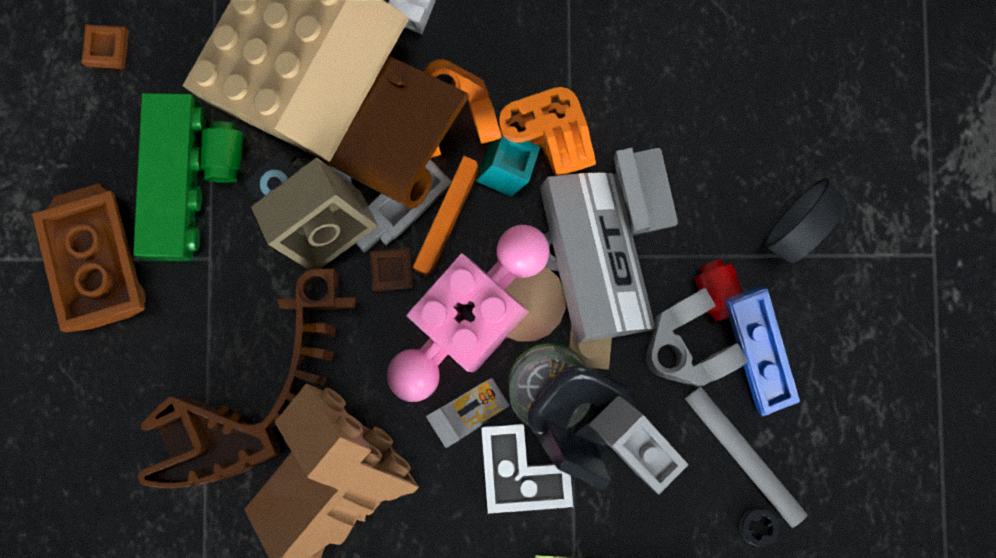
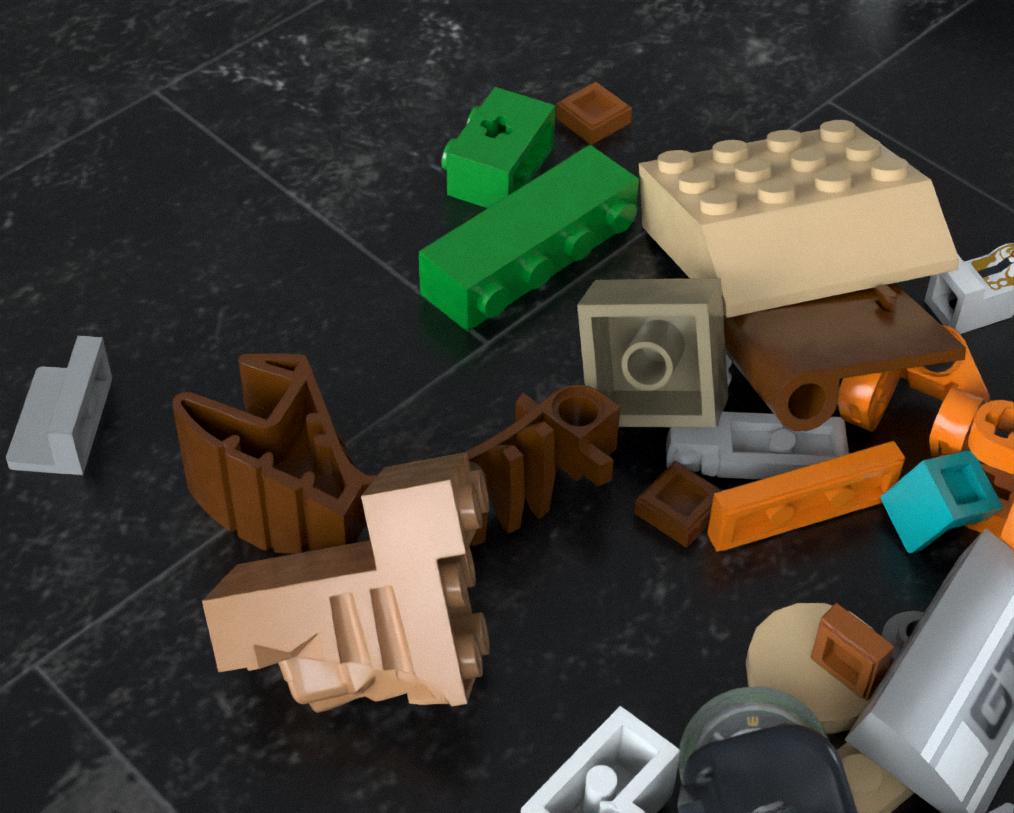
camera: 40 degrees right, 35 degrees down
dark orange slope [32,183,146,333] -> none
green brick [200,121,243,183] -> none
bright pink brick [387,225,550,402] -> none
light grey leg [426,378,510,448] -> none
none -> light grey panel [6,336,112,475]
none -> green brick [442,87,555,208]
none -> dark orange tile [811,603,895,701]

